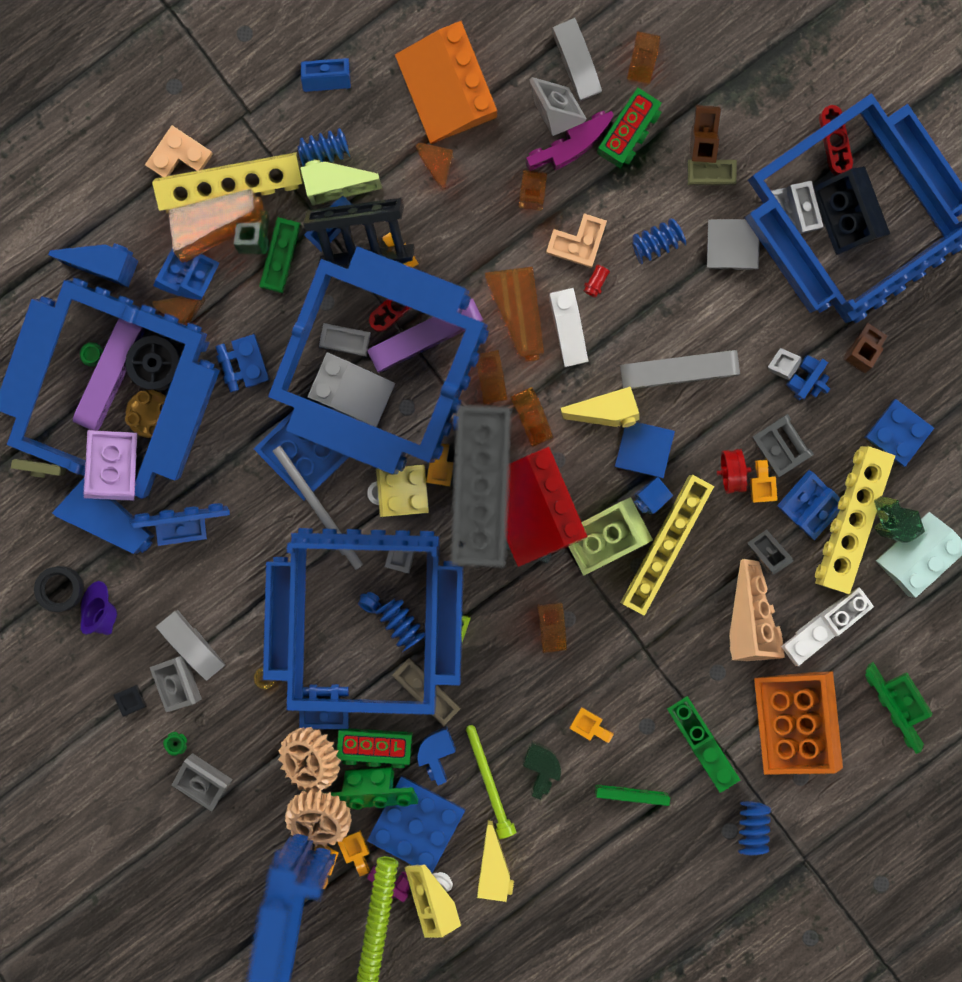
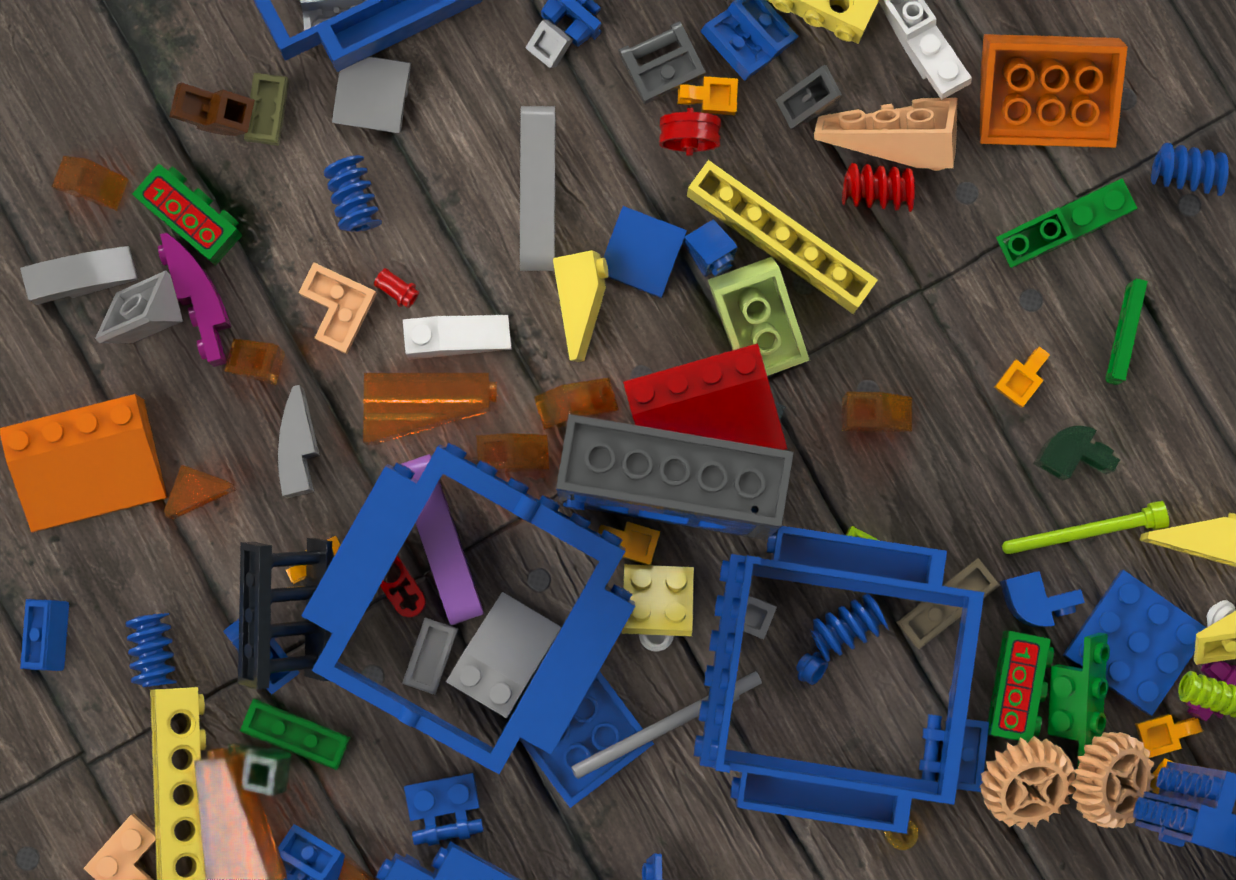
camera: 85 degrees left, 5 degrees down
yellowish green slope [300,160,382,206] -> none
none -> light grey slope [278,385,320,499]
none -> red piece [842,163,915,212]

